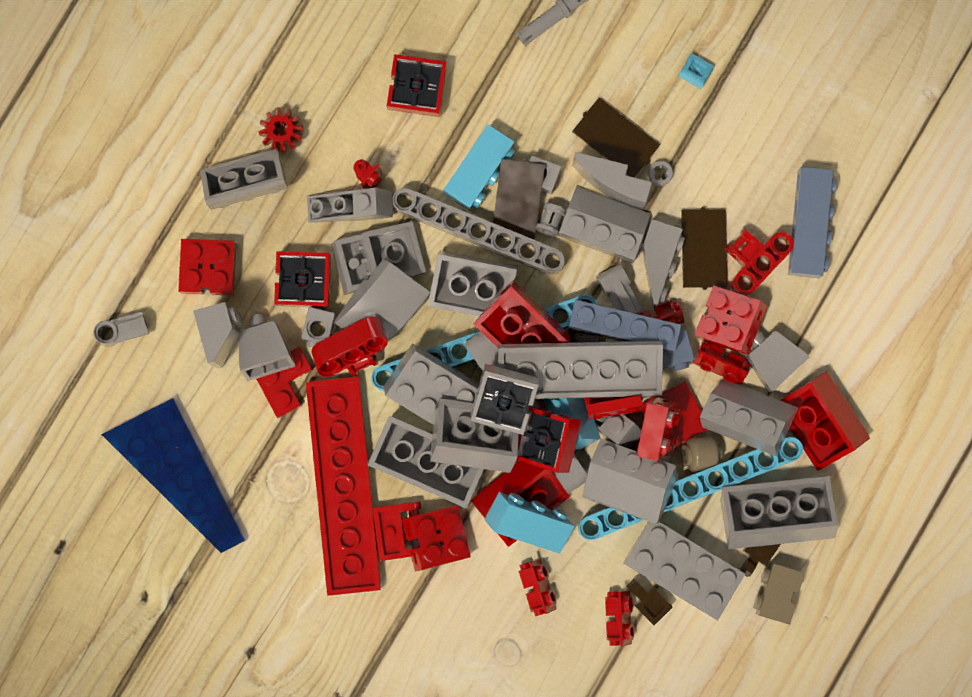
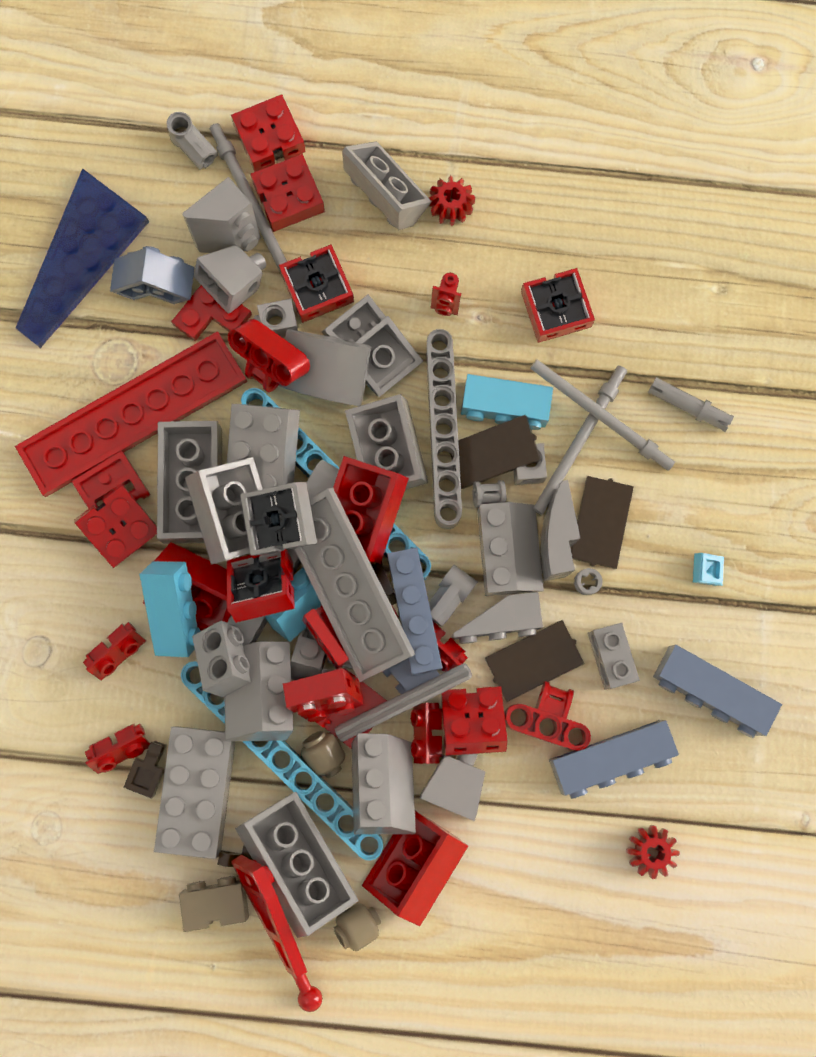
camera: 60 degrees right, 5 degrees down
light grey slope [307,188,393,223] -> none
none -> sand blue brick [110,246,195,304]
none -> light grey brick [192,621,251,697]
none -> light grey bar [209,123,287,271]
none -> red piece [231,94,306,172]
none -> red plate [231,855,323,1012]
none -> dark tan head [333,903,381,951]
none -> light grey axle [335,663,472,742]
none -> light grey bar [530,359,675,471]
none -> light grey bar [533,366,627,515]
none -> light grey brick [588,623,640,690]
none -> red gear [626,825,680,879]
none -> sand blue brick [653,645,782,738]

